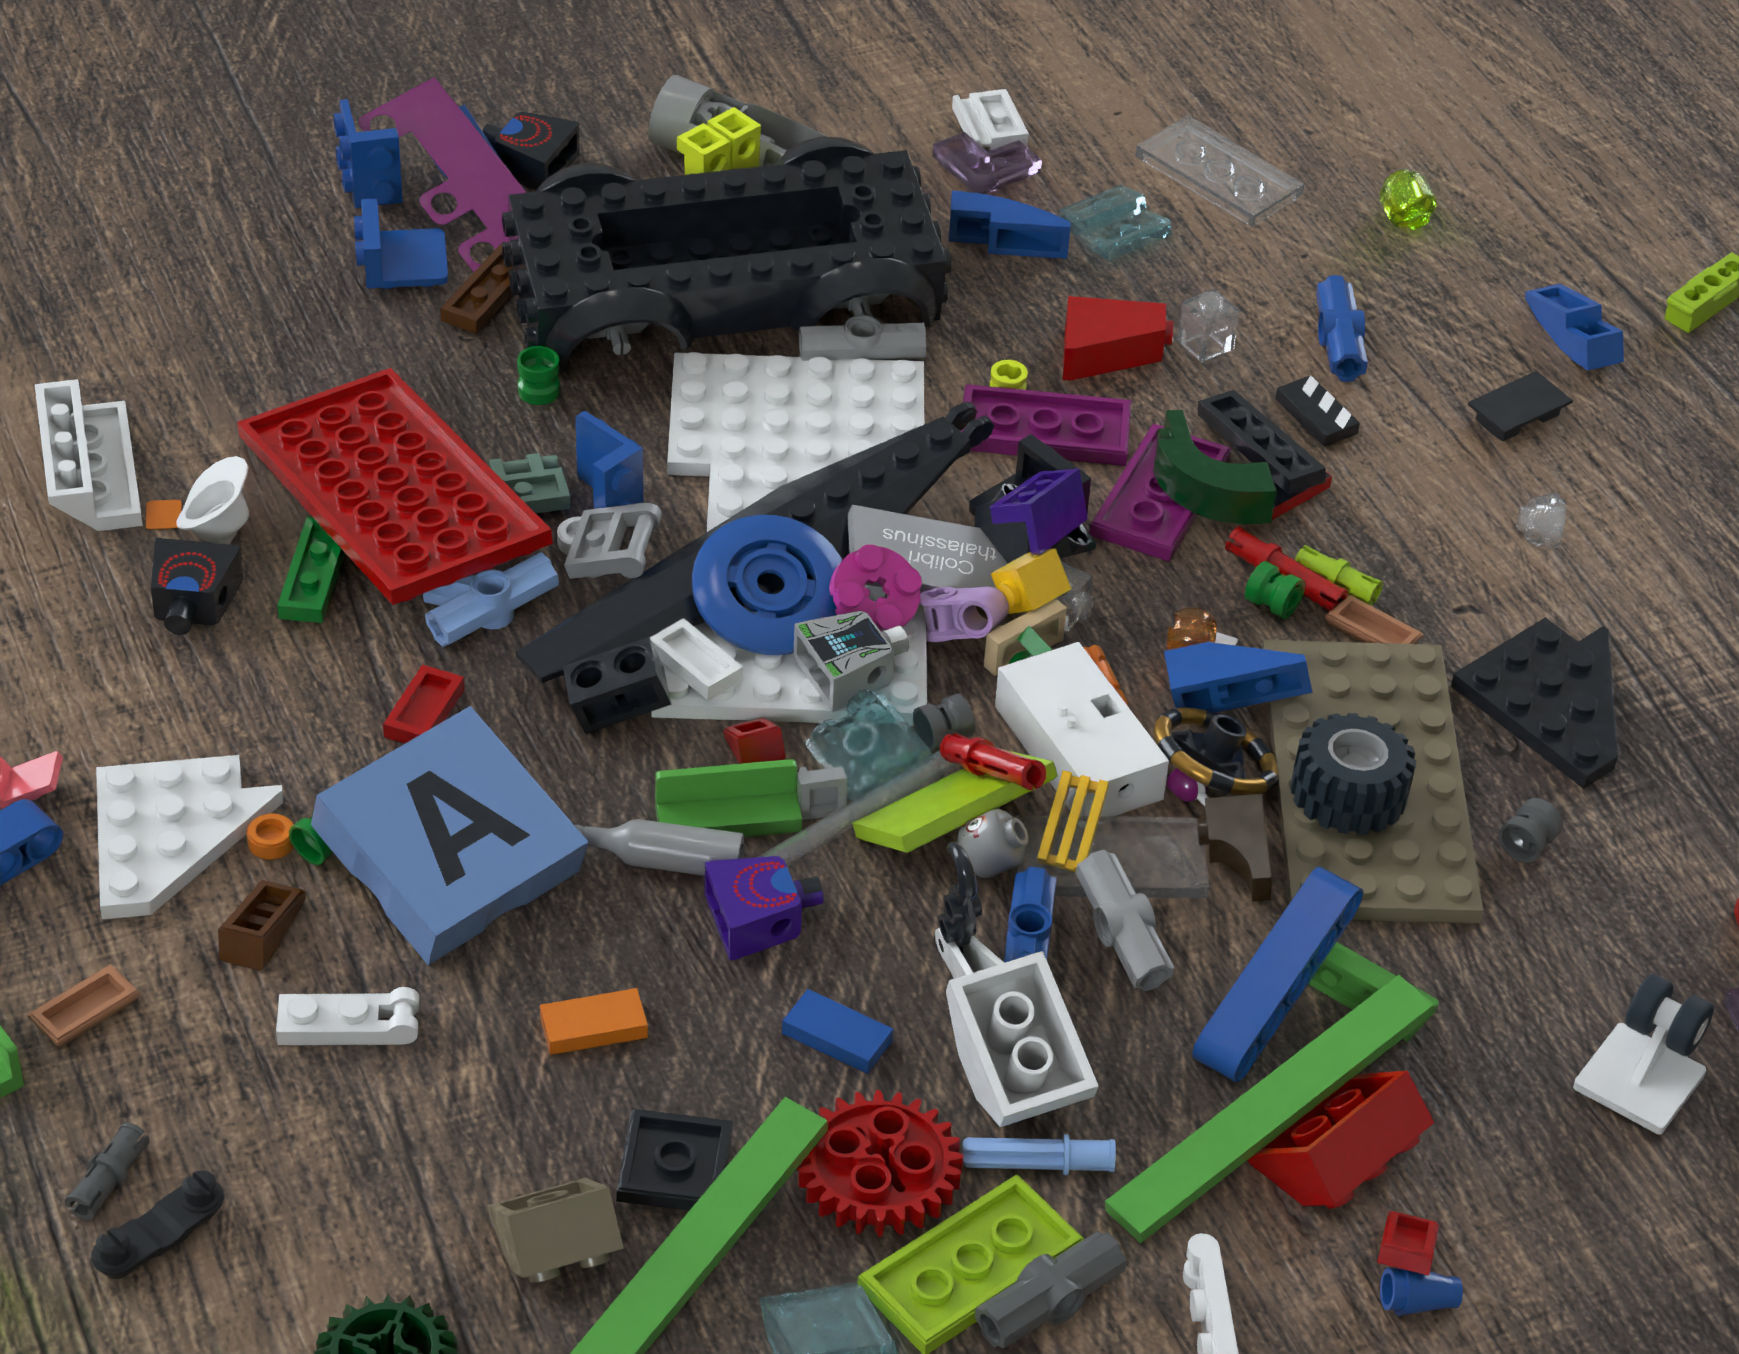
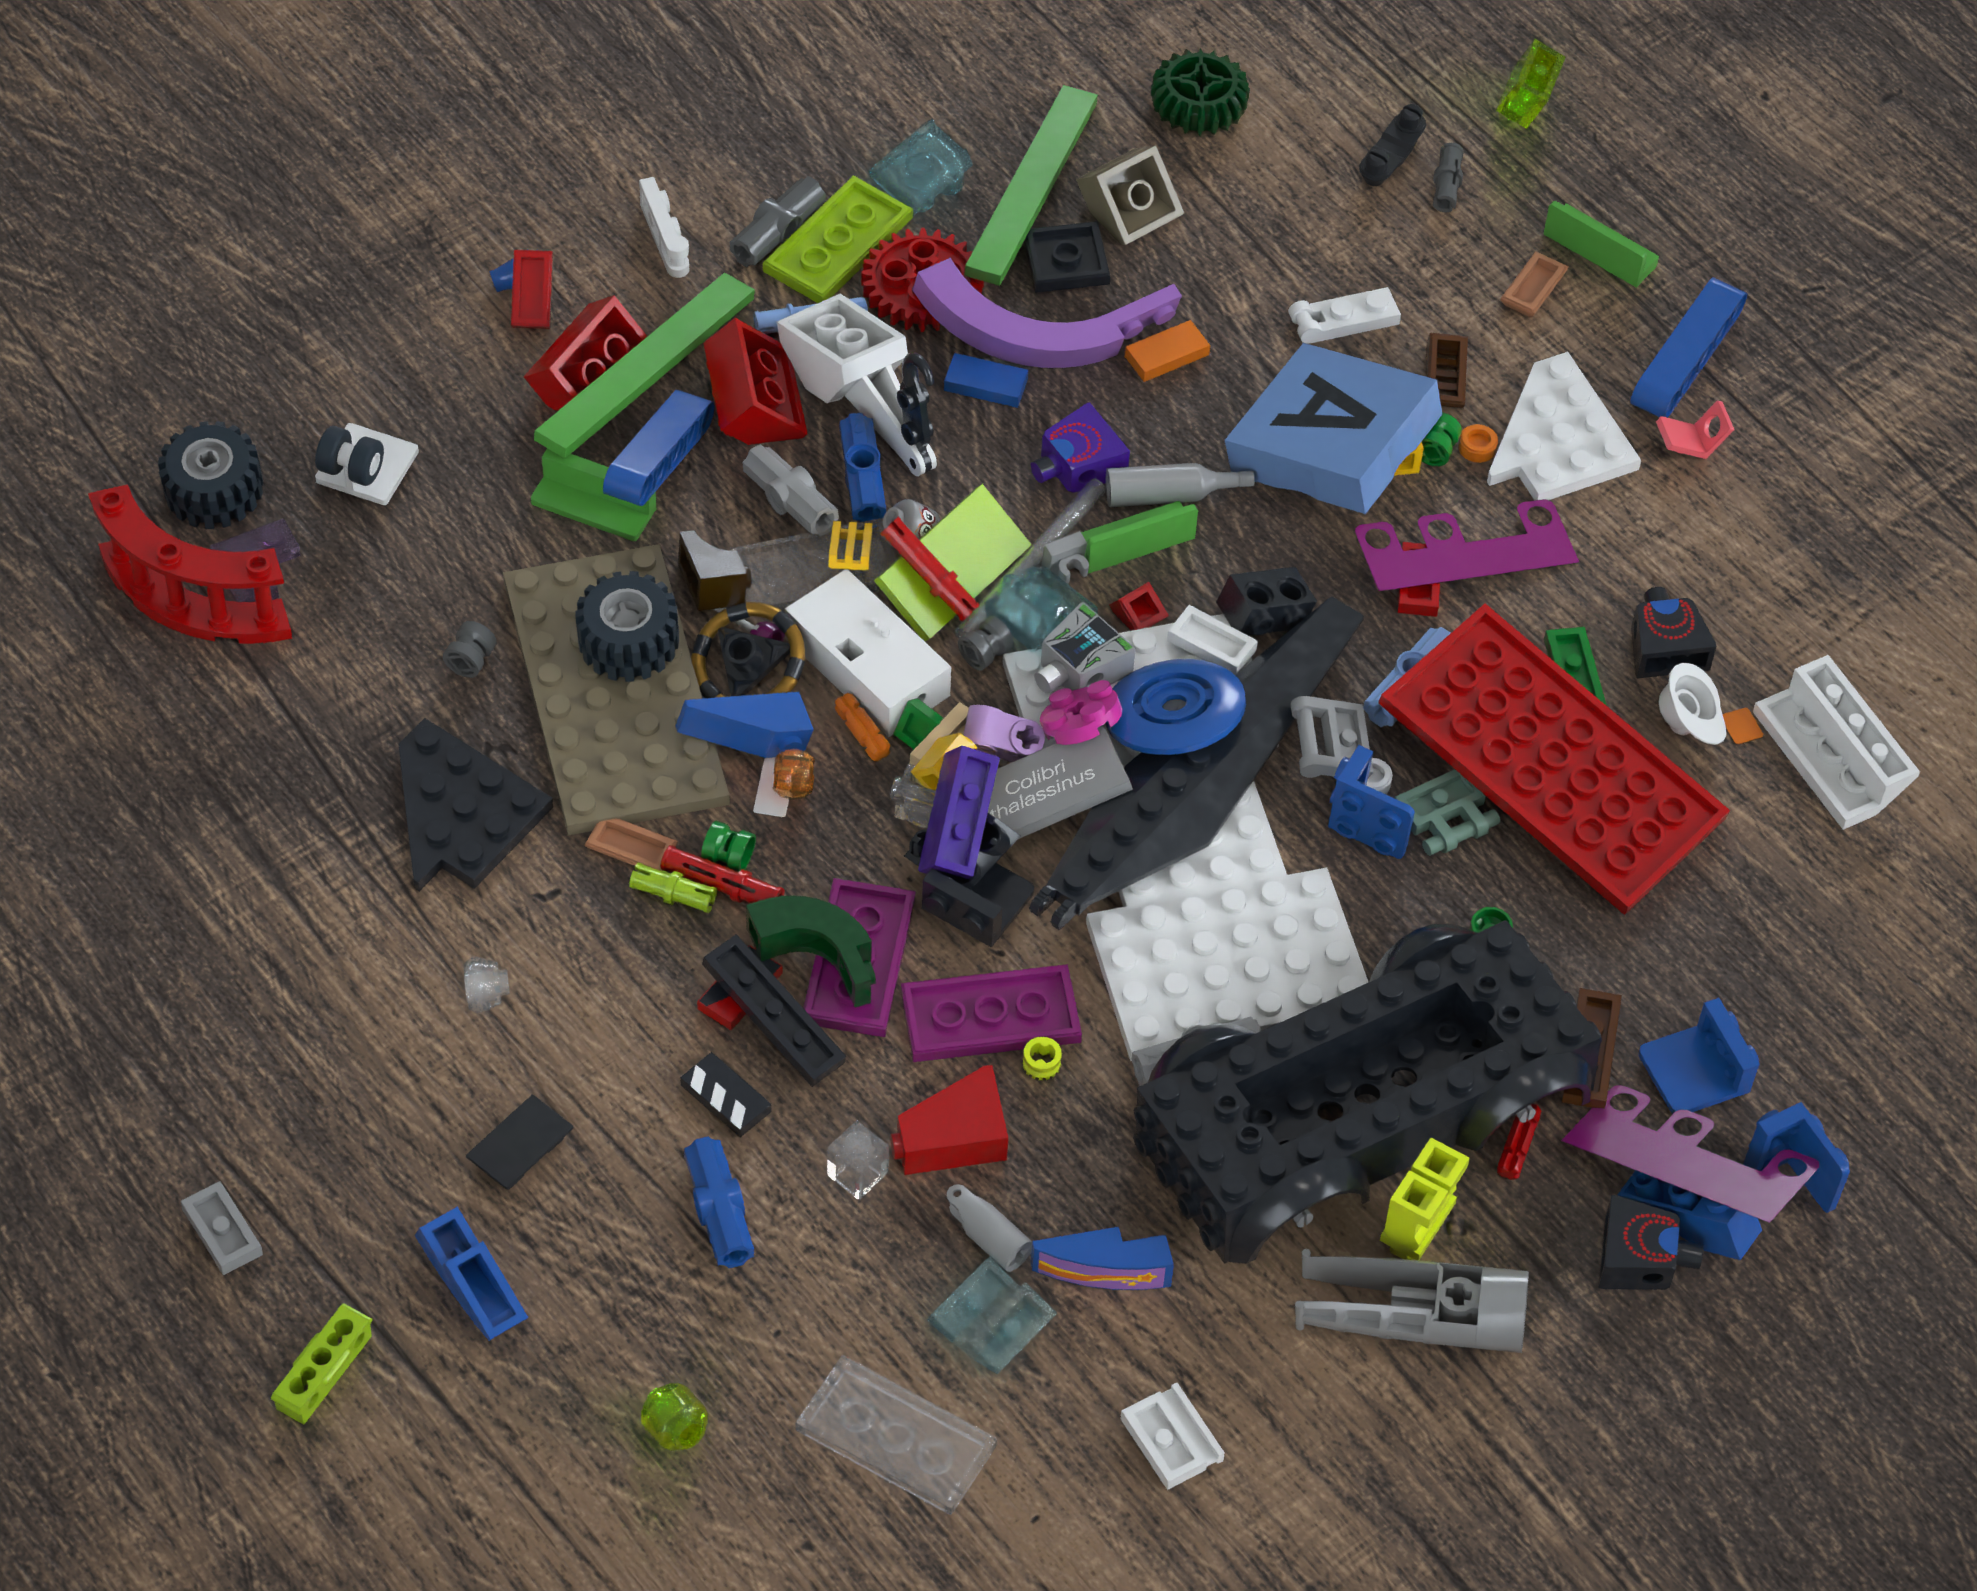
camera: 165 degrees right, 10 degrees up
clear purple plate [932,132,1042,194] -> none
none -> red slope [703,318,808,445]
none -> medium lavender arch [912,258,1182,368]
none -> light grey piece [947,1184,1032,1272]
none -> magenta piece [1355,499,1579,591]

